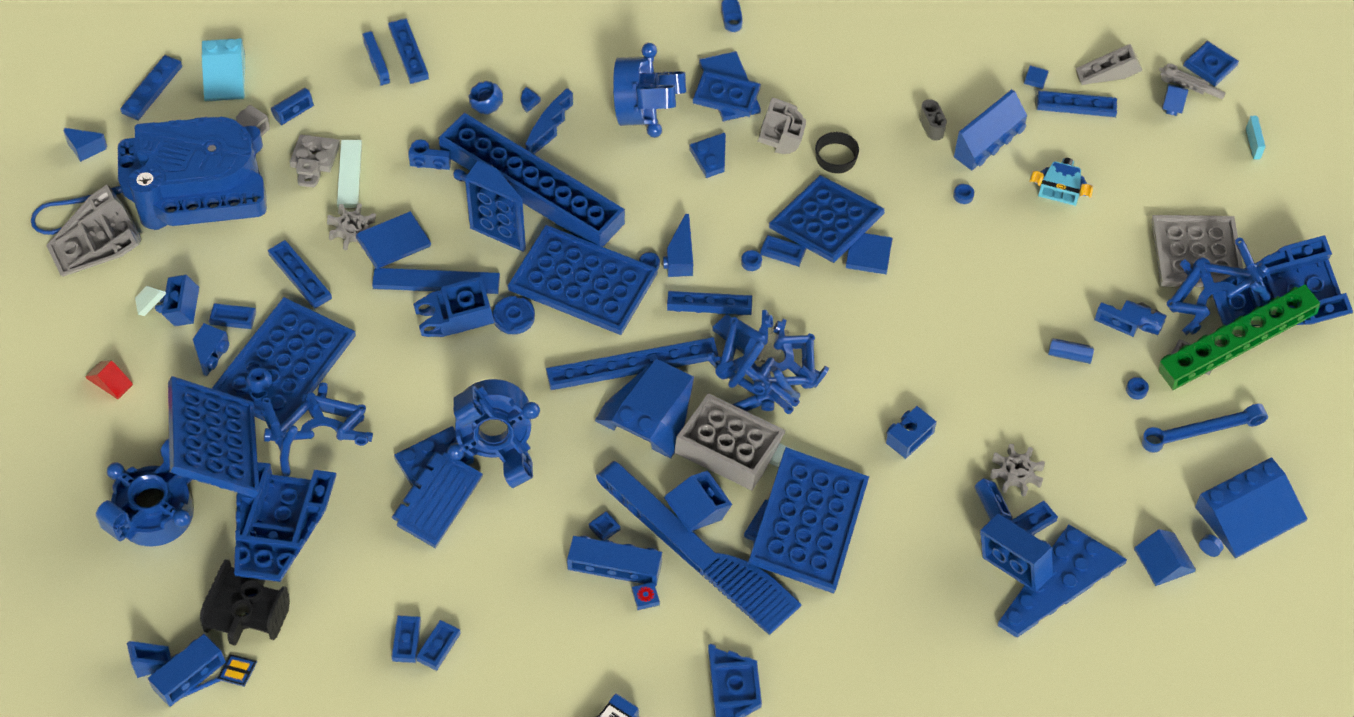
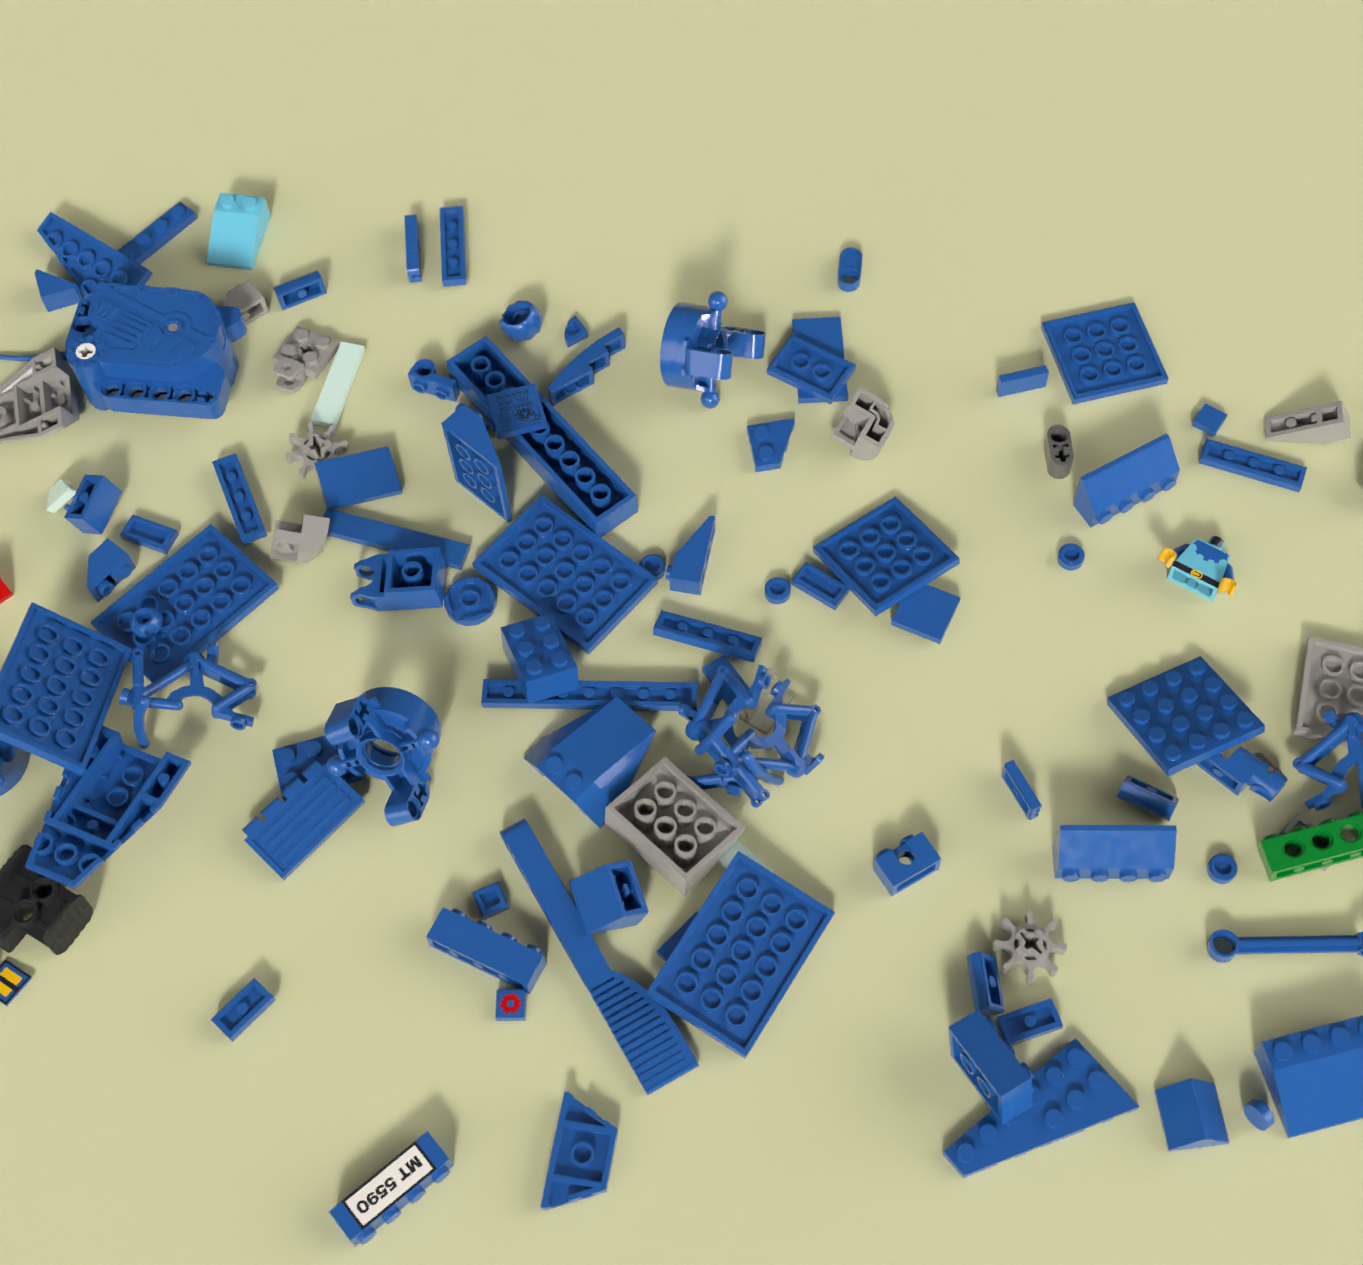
camera: 20 degrees right, 5 degrees up
blue plate [392,616,421,663] -> none
black tyre [815,132,859,173] -> none
none -> blue wing [37,211,153,297]
none -> light grey brick [270,514,330,564]
none -> blue tile [487,383,548,440]
none -> blue brick [500,613,579,704]
none -> tile [996,365,1049,397]
none -> blue tile [1001,760,1042,820]
none -> blue tile [1041,302,1169,405]
none -> slope [1052,825,1177,882]
none -> blue plate [1107,656,1265,776]

